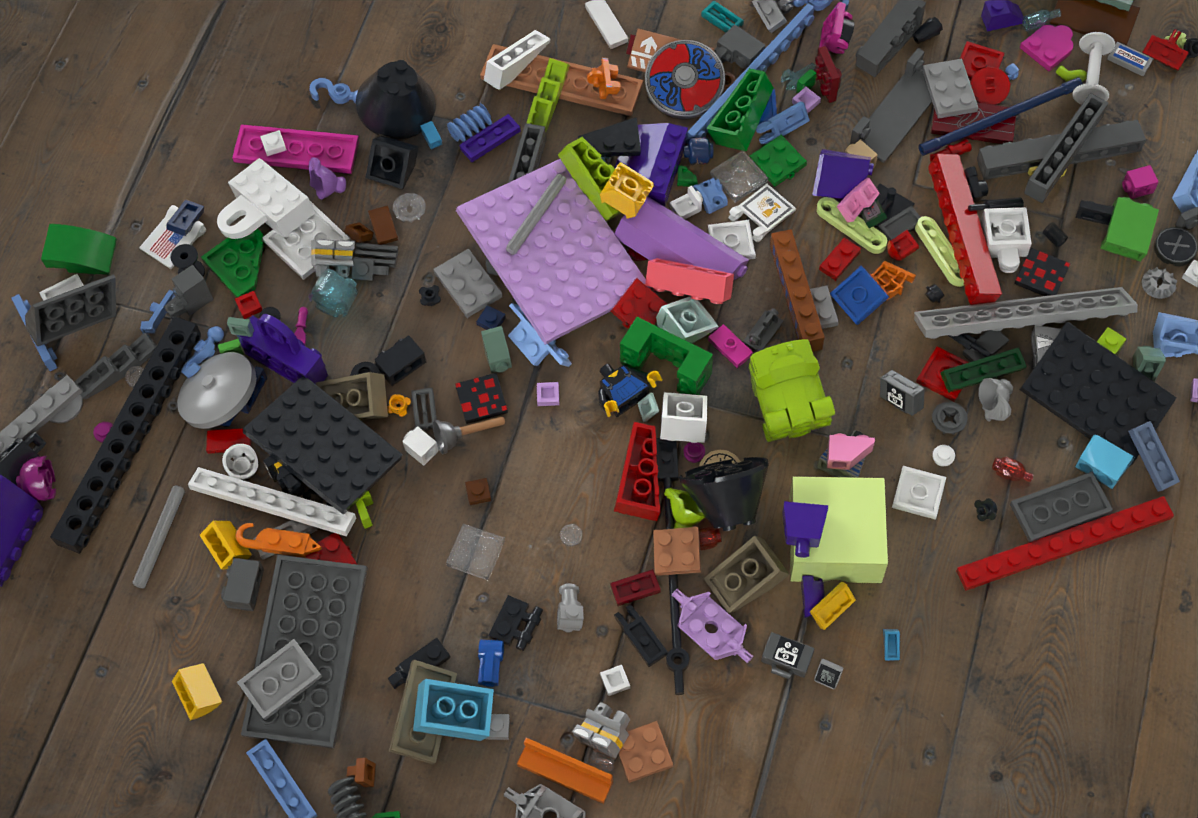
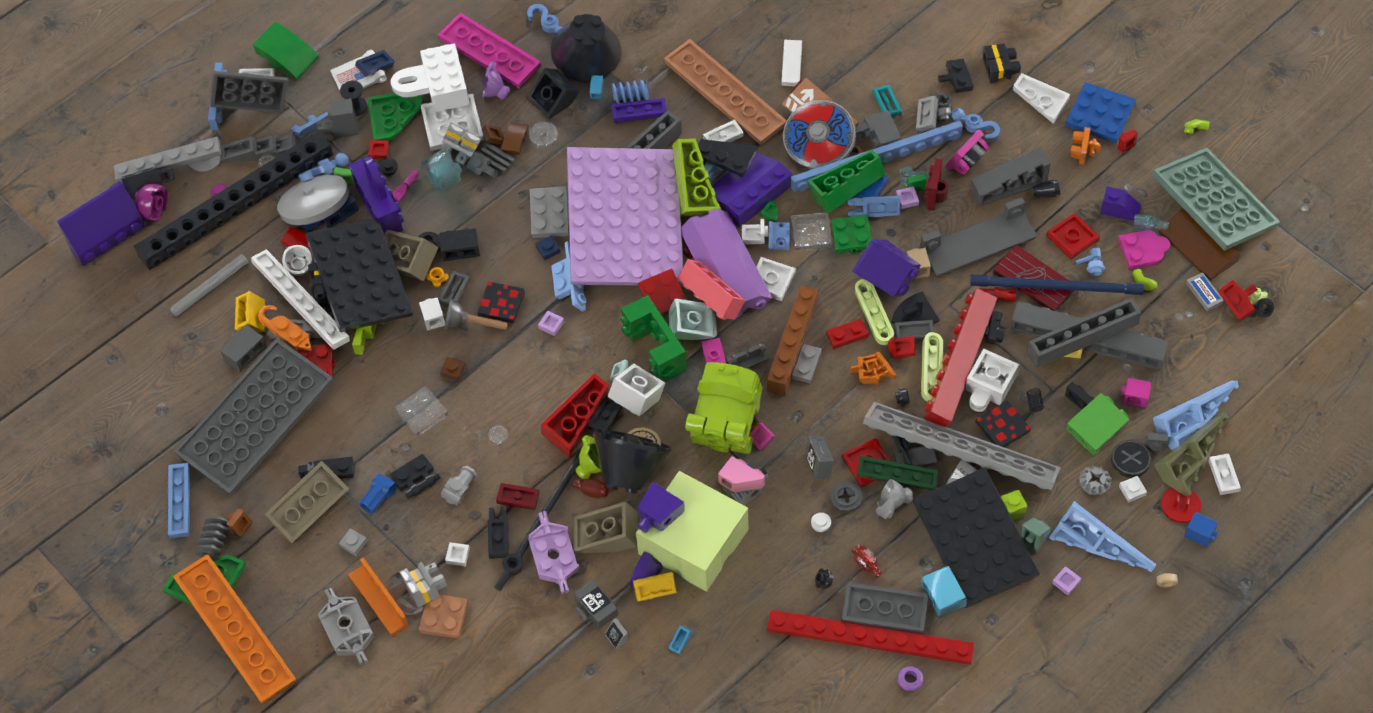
camera: 30 degrees right, 5 degrees down
yellow brick [172,663,222,720] -> none
sand green tile [227,317,254,337] -> none
light grey plate [237,639,322,720] -> none
white plate [260,130,286,156] -> none
medium azure brick [413,679,494,741] -> none
black plate [419,285,441,306] -> none
sand green slope [481,326,512,373] -> none
white slope [484,30,551,90] -> none
light grey axle [506,174,566,255] -> none
lime slope [527,58,570,132] -> none
orange hips [587,57,621,99] -> none
torso [598,364,663,417] -> none
yellow slope [600,163,654,219] -> none
nougat plate [653,527,701,576] -> none
magenta plate [683,442,705,463] -> none
dark blue head [684,137,713,165] -> none
white flag [728,184,796,243] -> none
blue plate [830,265,889,325] -> none
bright pink slope [837,178,880,223] -> none
tile [860,198,887,228] -> none
white tile [892,466,946,520] -> none
light grey plate [922,59,978,118] -> none
black axle [968,197,1024,211] -> none
red piece [970,67,1010,105] -> none
white hose [1073,32,1115,105] -> none
sand blue plate [1128,421,1180,492] -> none
none -> white plate [703,120,744,143]
none -> dark pink plate [749,423,775,450]
none -> medium lavender piece [898,667,923,691]
none -> light blue plate [1087,260,1105,276]

